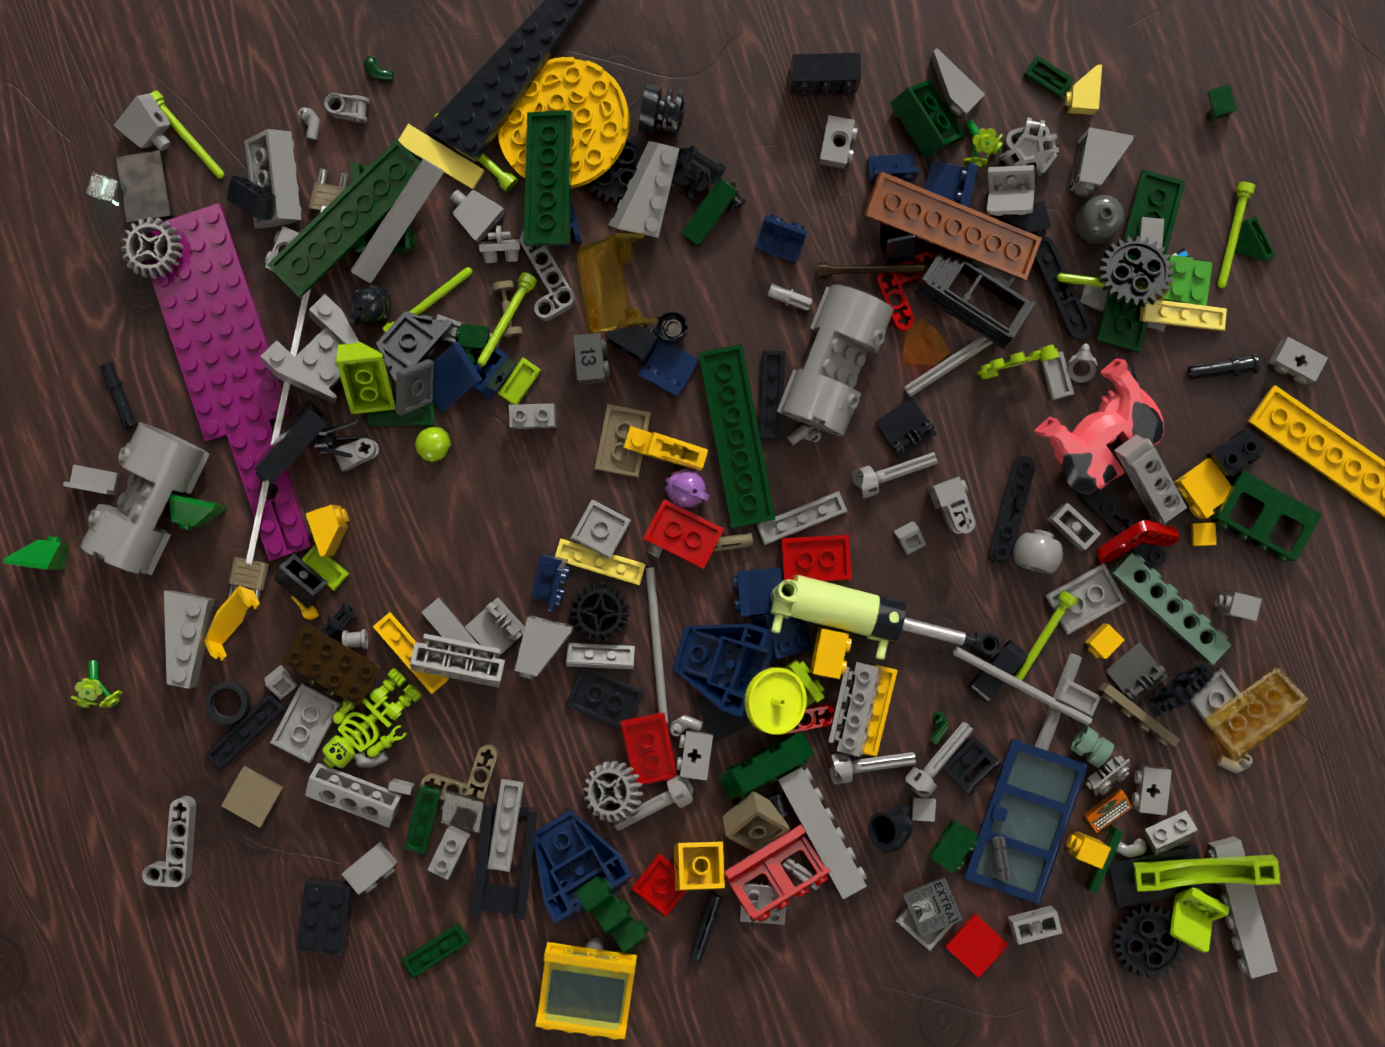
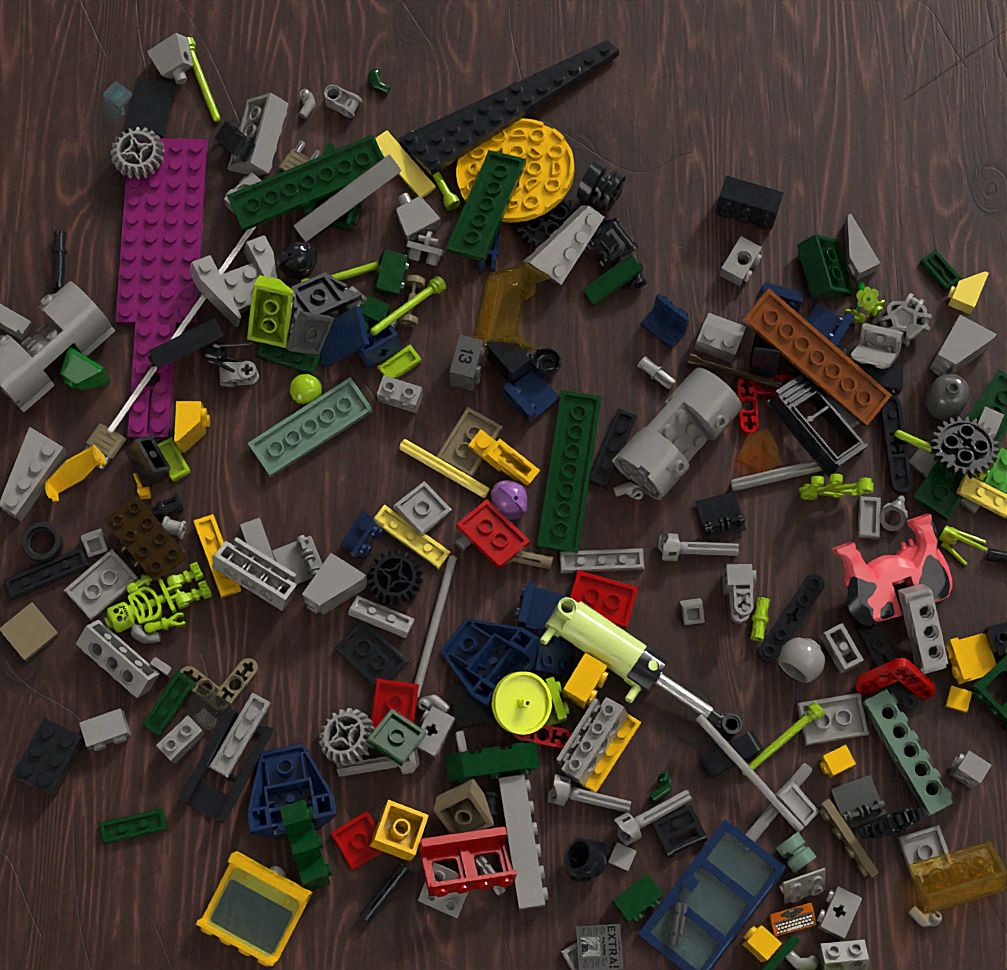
camera: 20 degrees right, 15 degrees down
light grey beam [520,231,575,321] -> none
none -> sand green plate [248,377,373,478]
none -> tile [366,709,427,766]
none -> dark green brick [372,249,409,298]
none -> light yellow axle [399,439,490,498]
none -> light grey tile [455,731,467,752]
none -> light grey slope [695,313,746,363]
none -> lime pin [750,597,770,641]
none -> lime plant [938,525,988,566]

